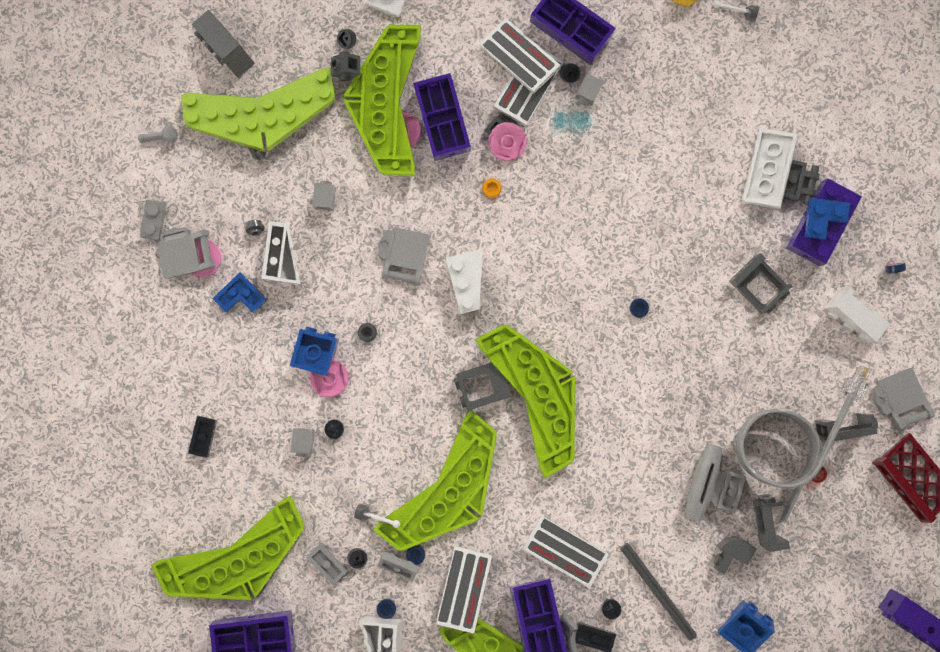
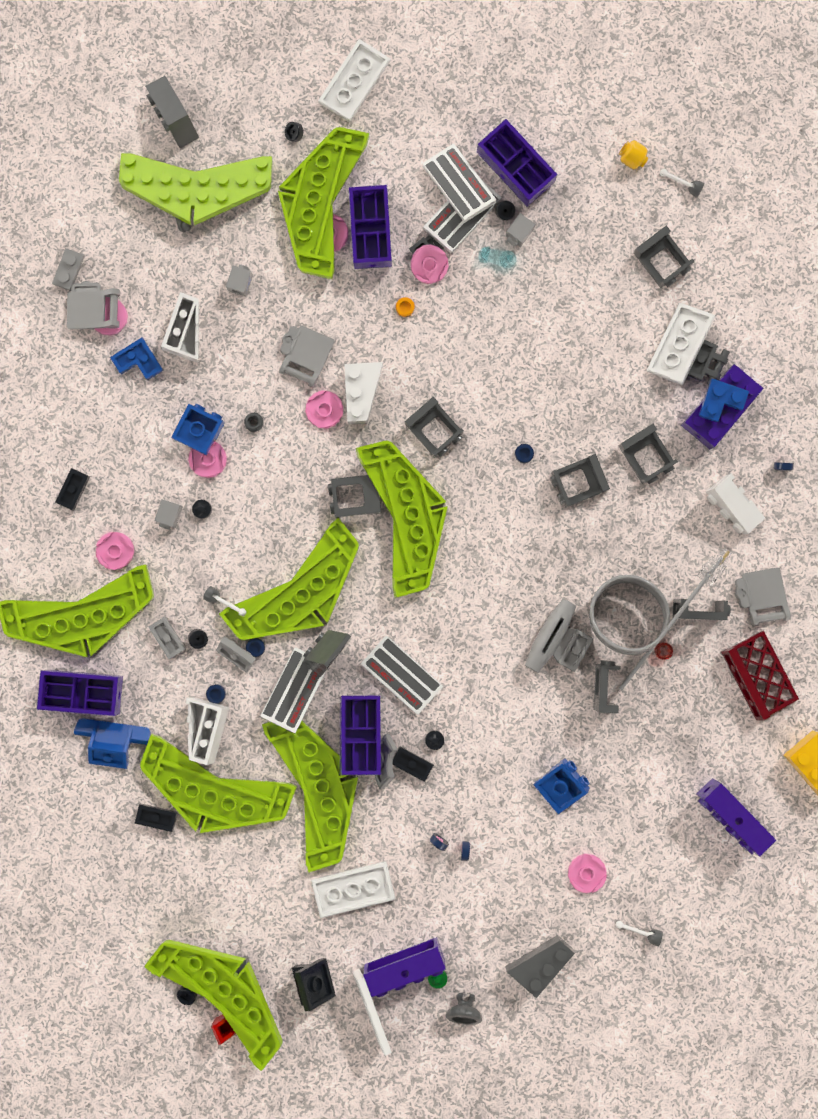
camera: 15 degrees right, 0 degrees up
light grey piece [138,122,178,143] -> none
dark grey plate [245,220,265,236] -> none
dark grey brick [330,52,360,81] -> none
dark grey axle [620,543,697,641] -> none
dark grey brick [713,537,757,574] -> none
none -> bright pink tile [96,532,134,570]
none -> dark grey slope [303,630,351,677]
none -> bright pink tile [305,390,343,429]
none -> dark grey window [405,396,464,458]
none -> dark grey window [550,453,610,508]
none -> dark grey window [633,225,694,288]

